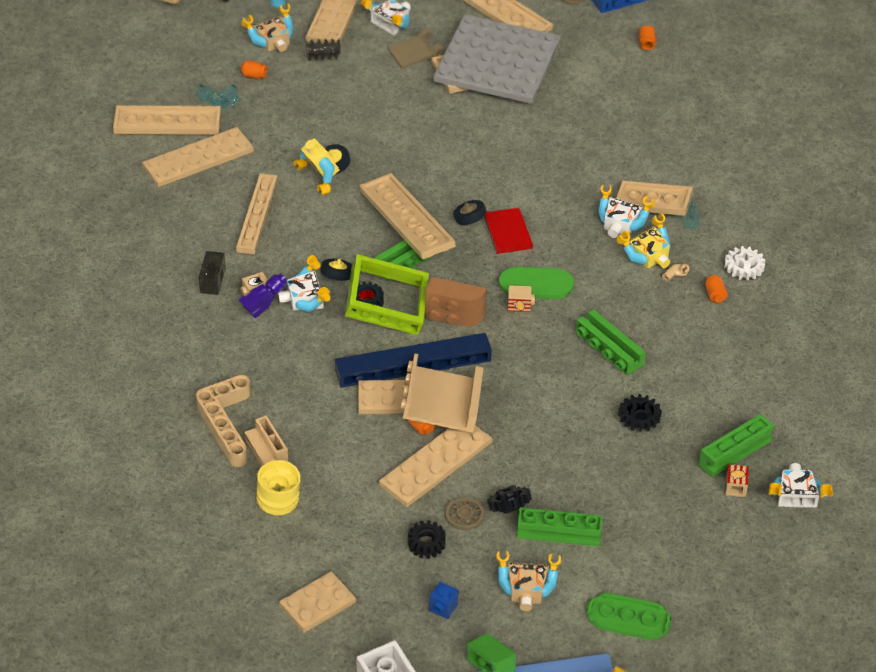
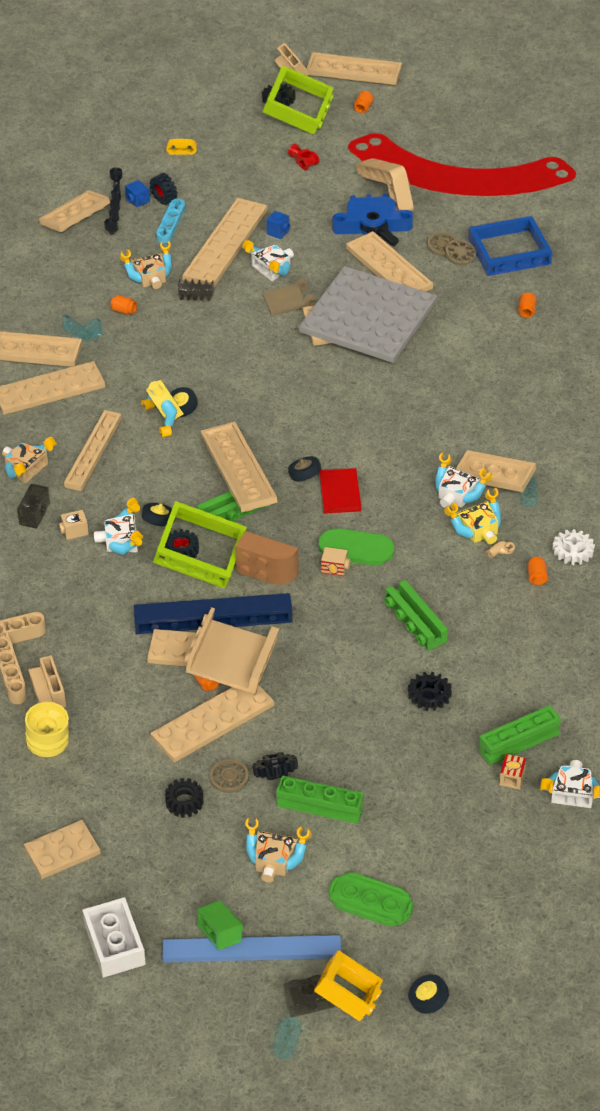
camera: 10 degrees right, 0 degrees up
dark purple piece [239,273,288,318] -> none
blue brick [429,582,459,619] -> none
none -> torso [2,437,57,483]

